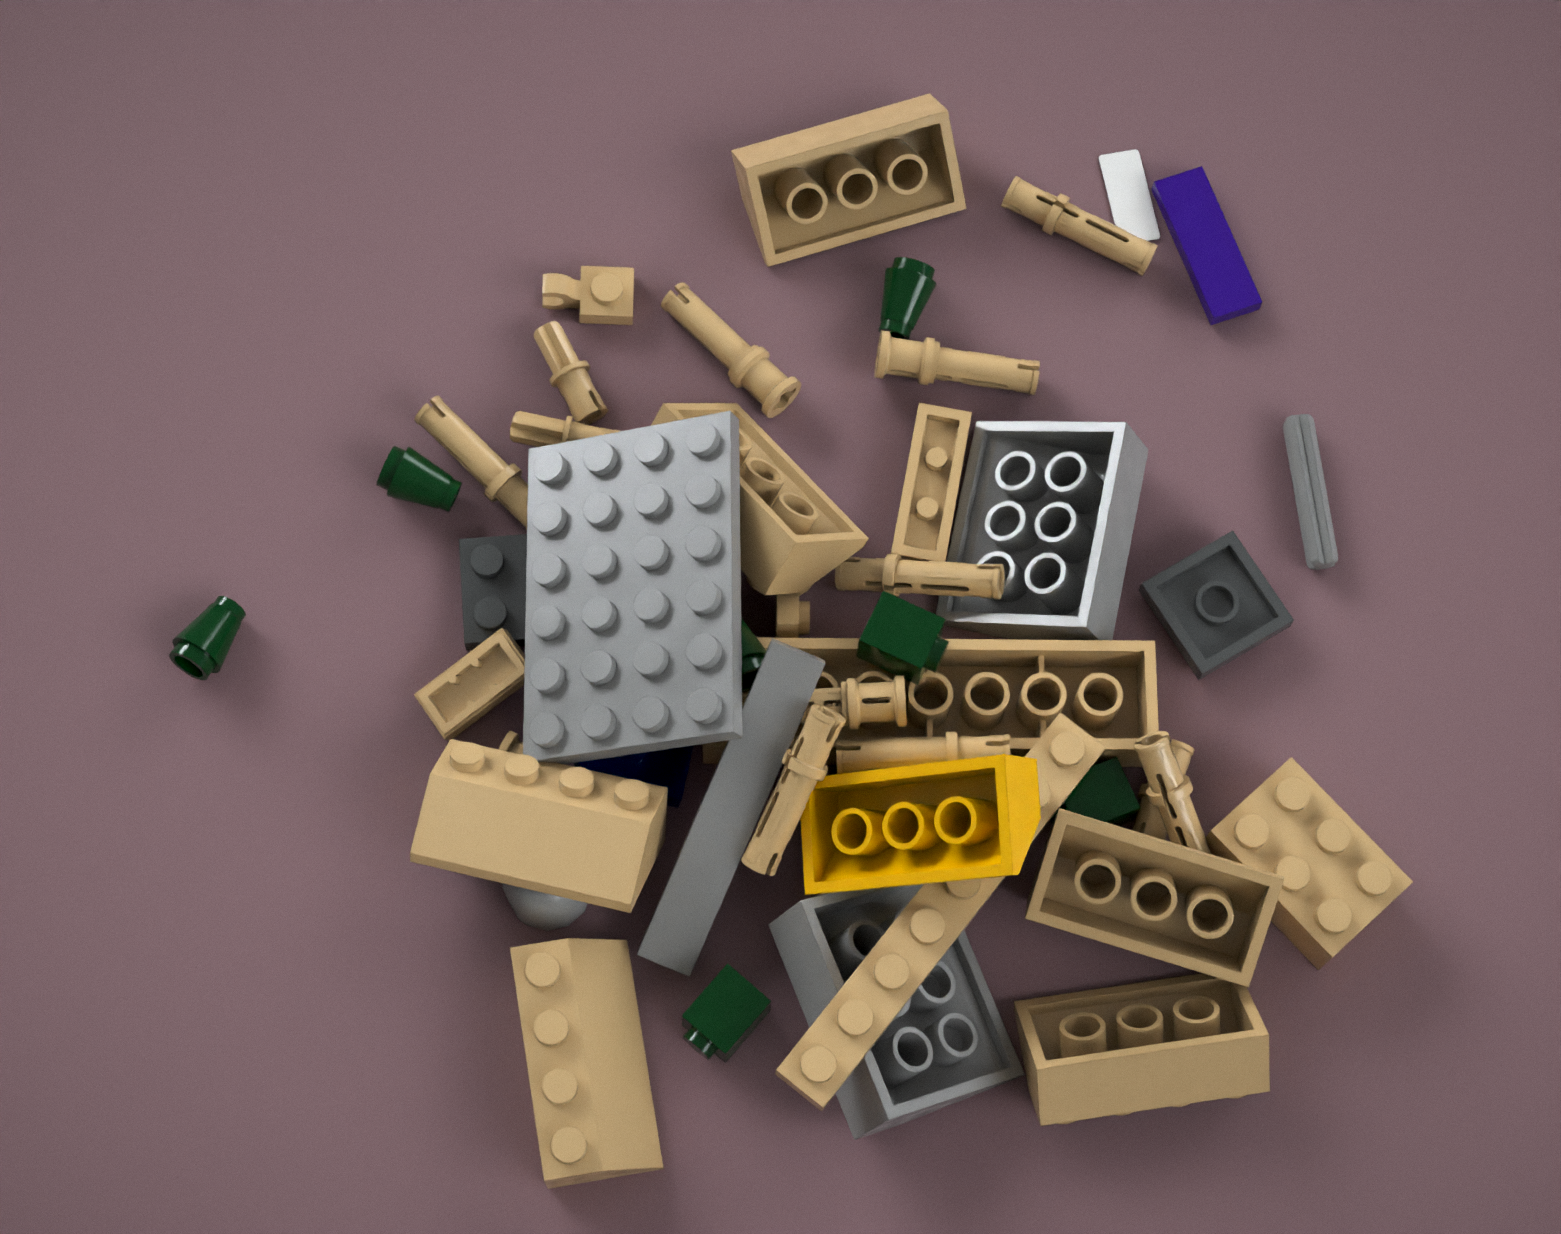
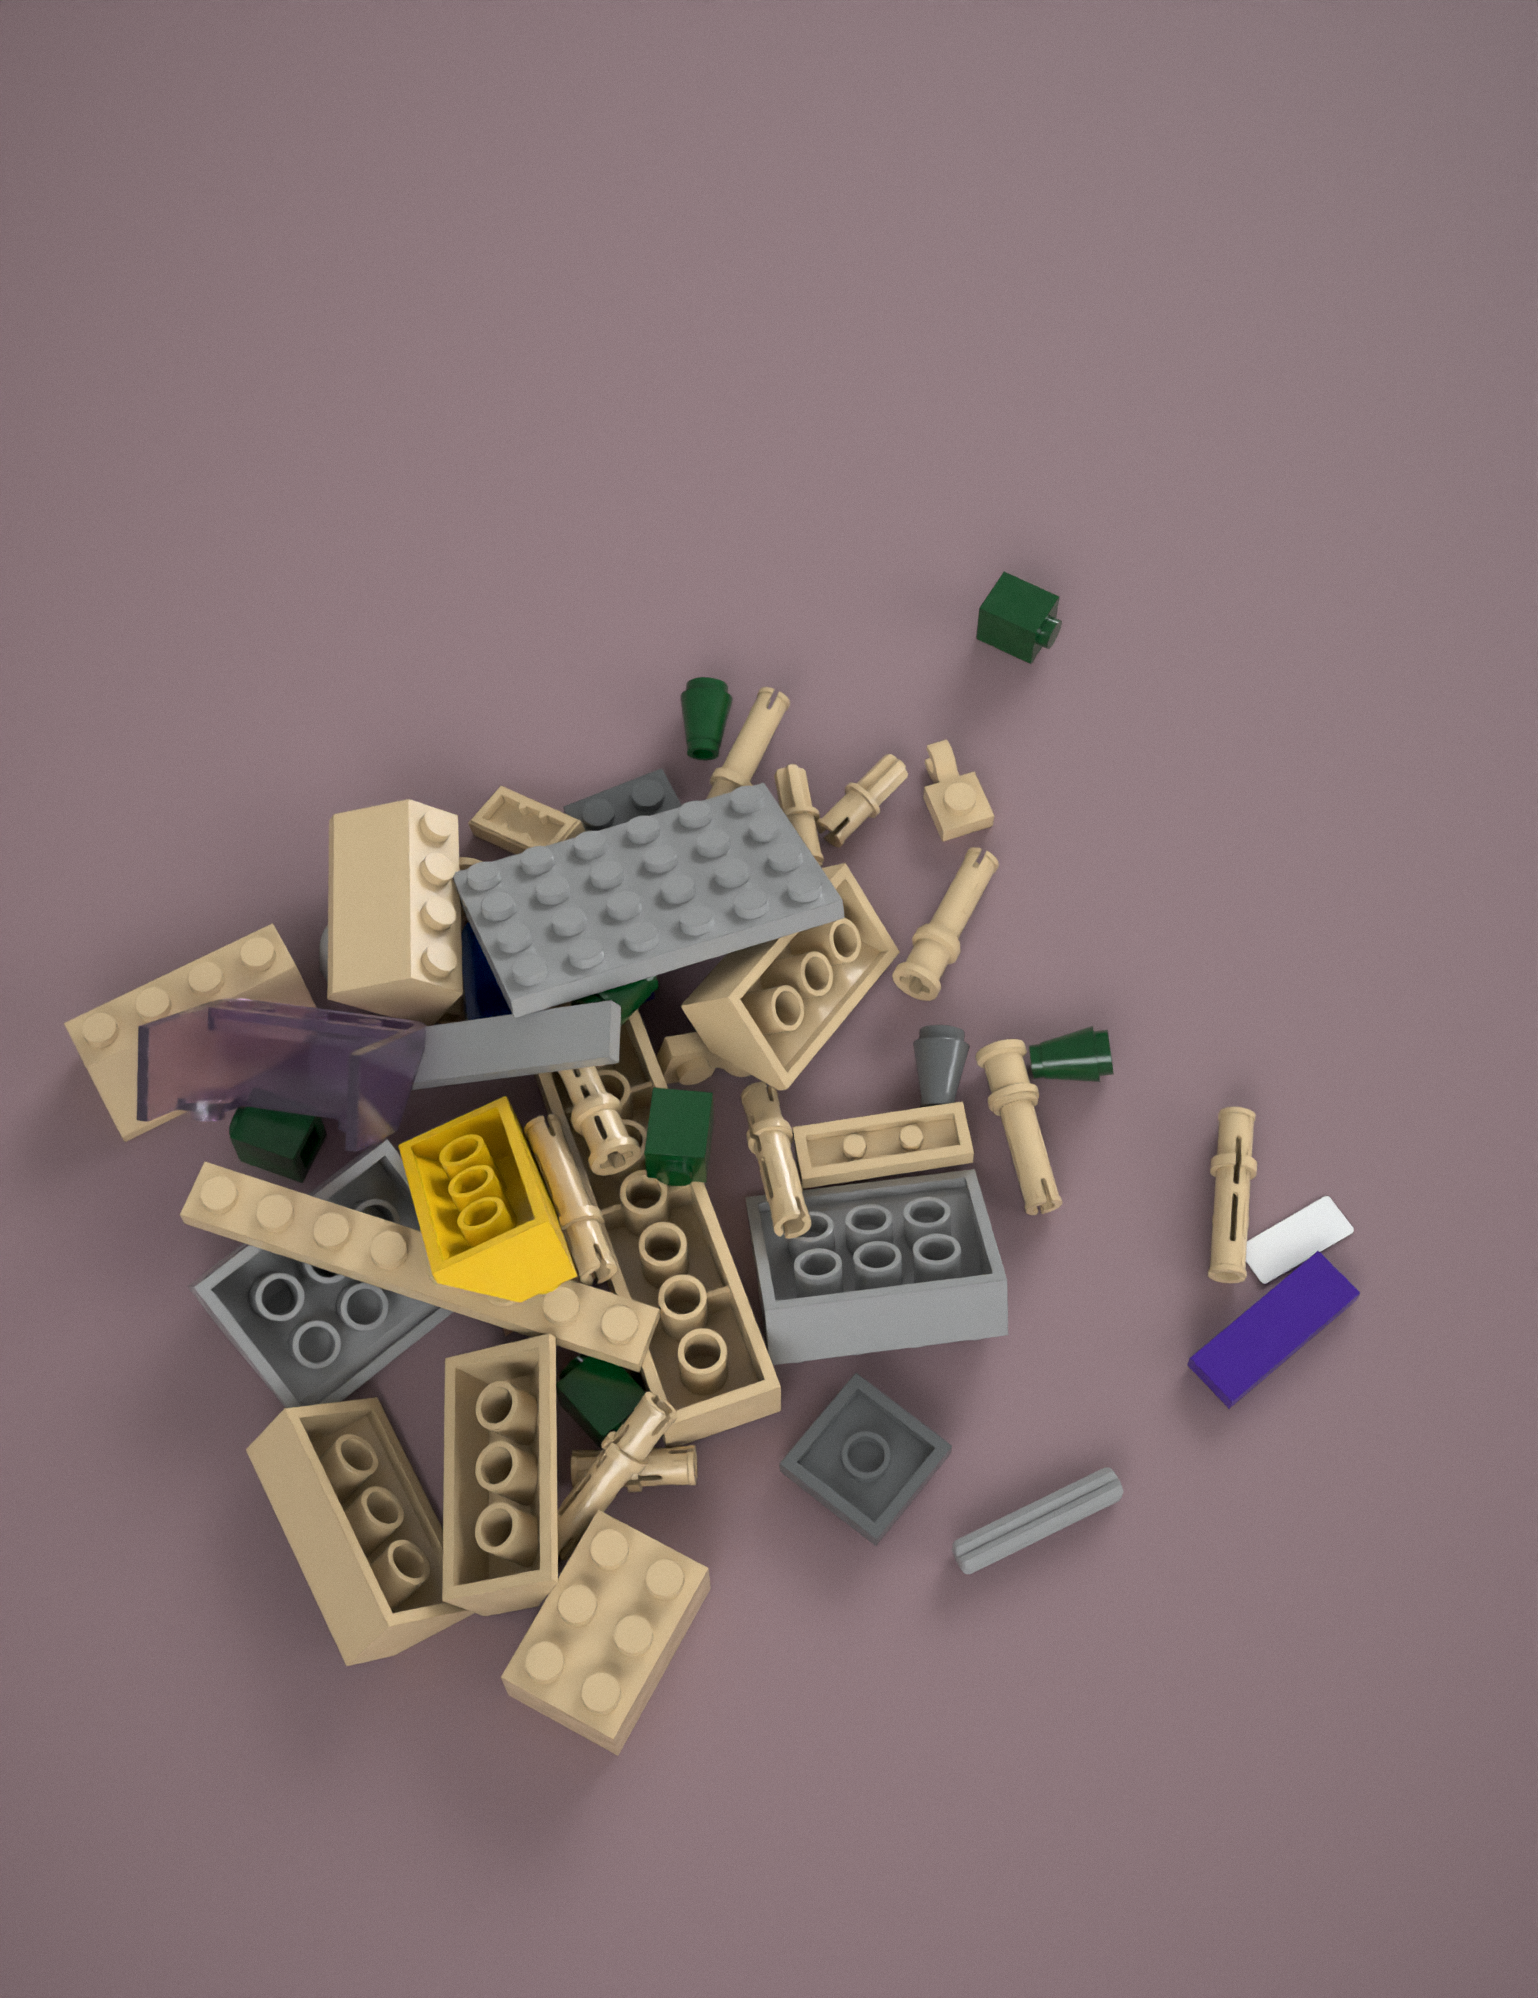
camera: 75 degrees right, 10 degrees down
dark green cone [169,596,246,681] -> none
tan slope [731,93,967,267] -> none
tan pin [741,704,846,876] -> none
none -> clear purple windscreen [137,999,426,1152]
none -> dark grey cone [913,1025,970,1108]
none -> dark green brick [976,571,1062,664]

